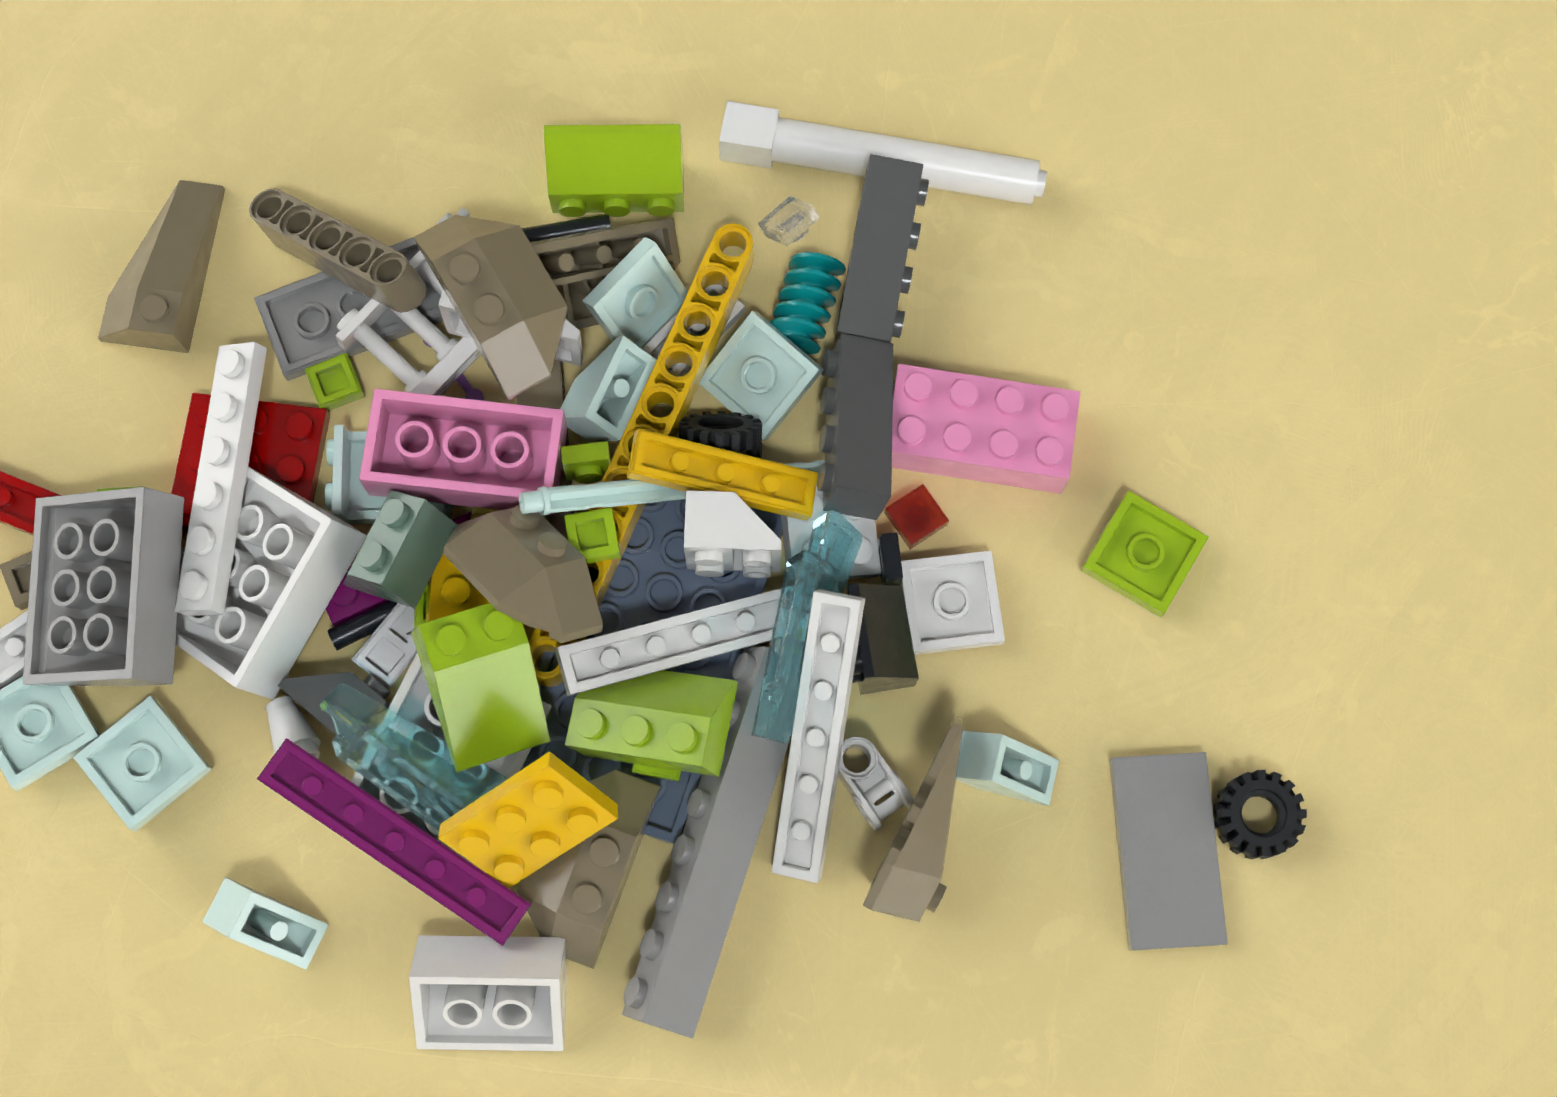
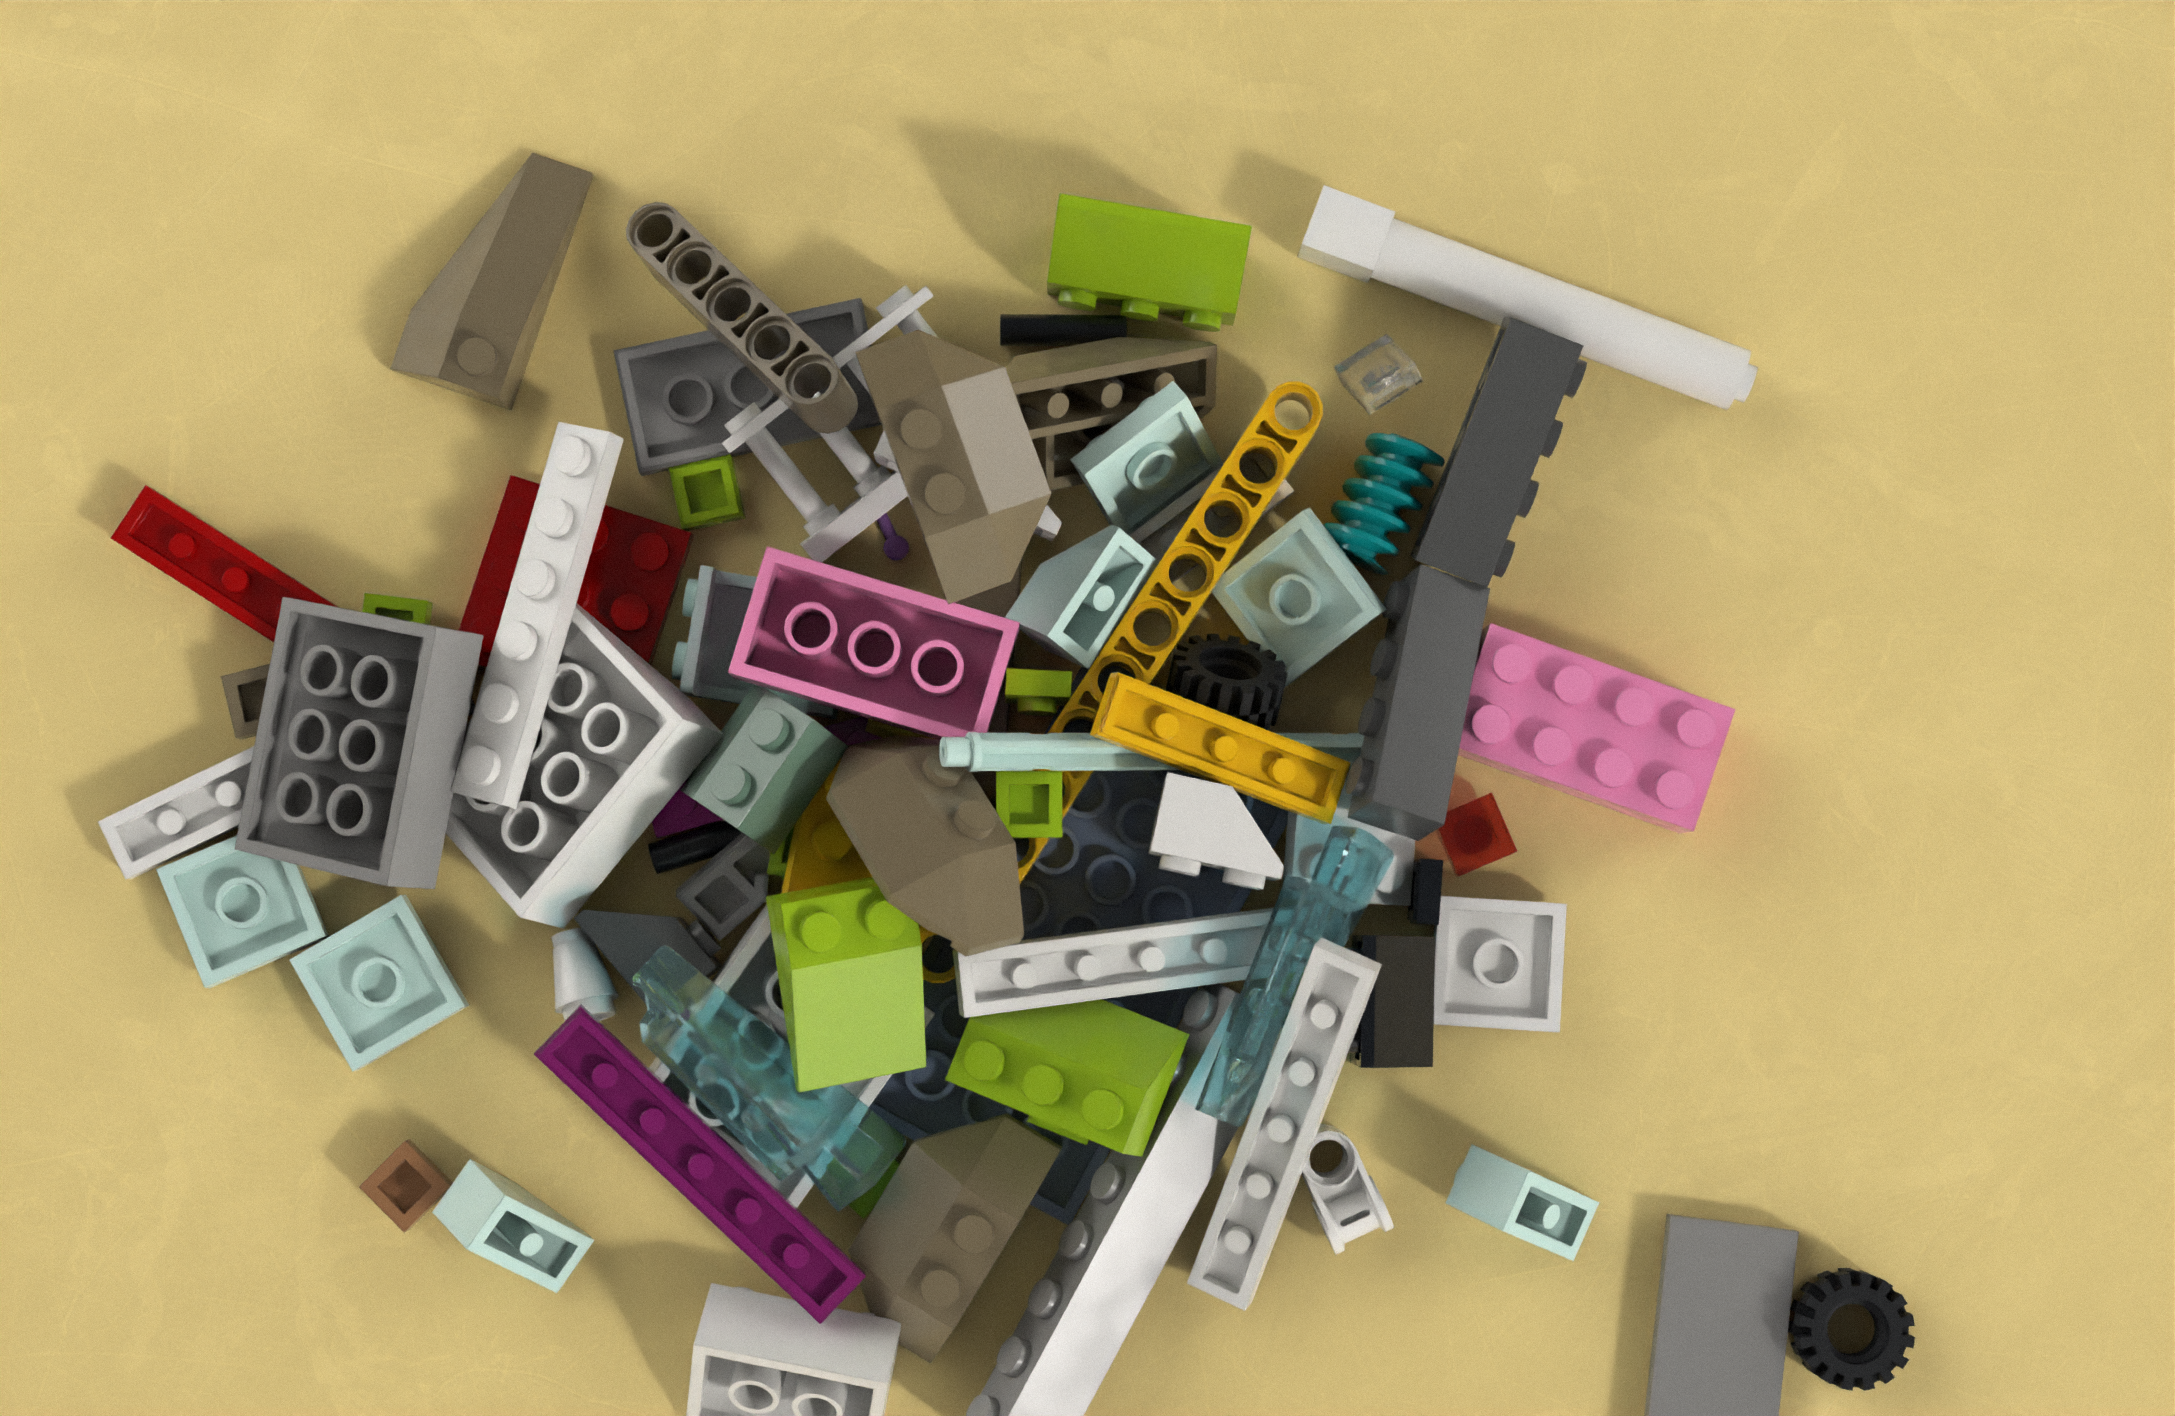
camera: 10 degrees right, 10 degrees up
yellow plate [438,751,618,889] -> none
dark tan wedge [863,716,964,922] -> none
lime plate [1081,490,1209,617] -> none
none -> medium nougat plate [359,1139,453,1233]

